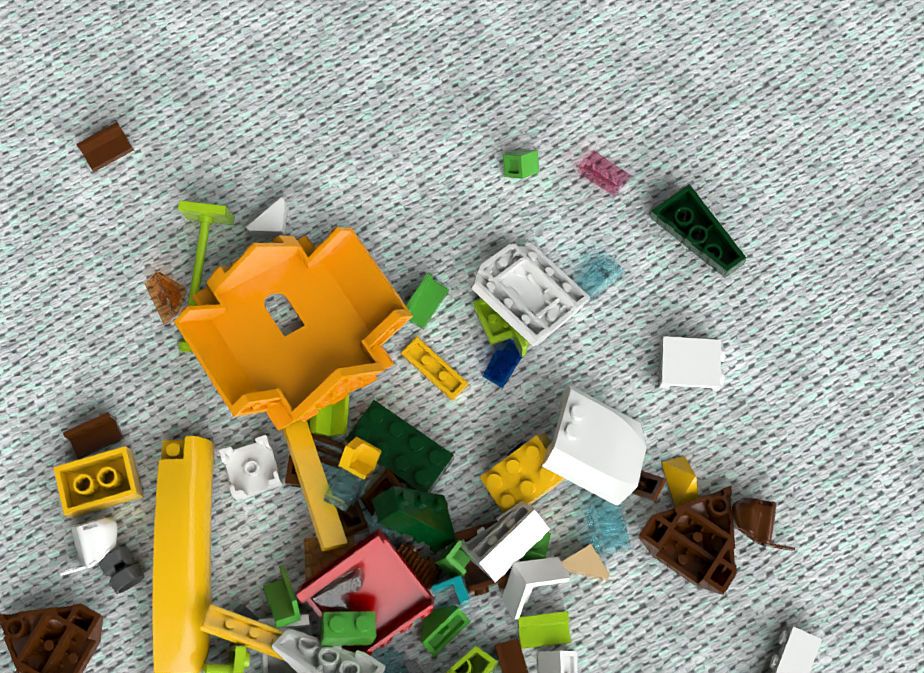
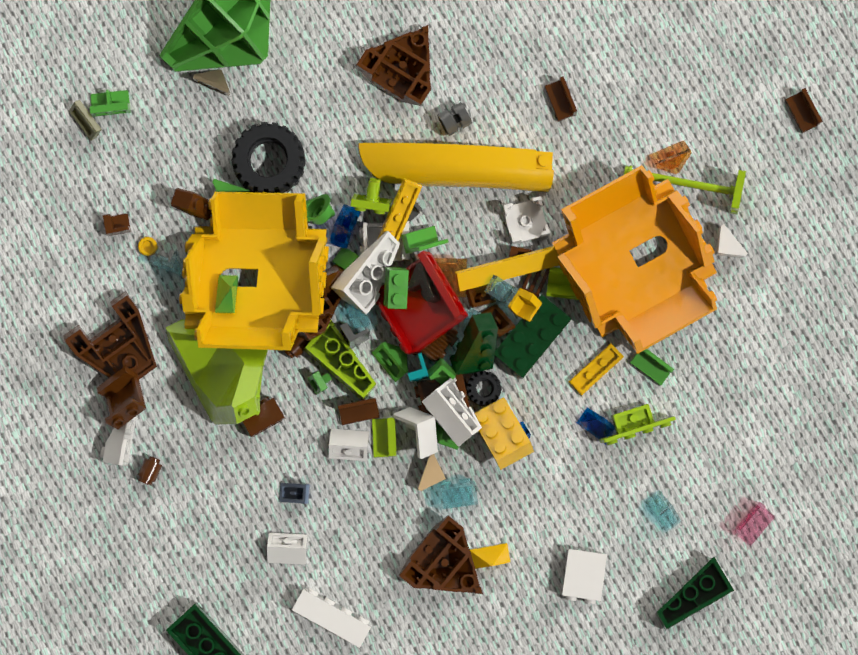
camera: 90 degrees right, 10 degrees up
yellow brick [53,446,144,518] -> none
white piece [57,518,117,576] -> none
white wedge [472,242,590,346] -> none
bright green panel [503,149,539,179] -> none
white wedge [542,385,646,506] -> none
reddish brown slope [631,471,667,502] -> none
reddish brown piece [732,497,795,551] -> none
none -> black tyre [467,371,502,406]

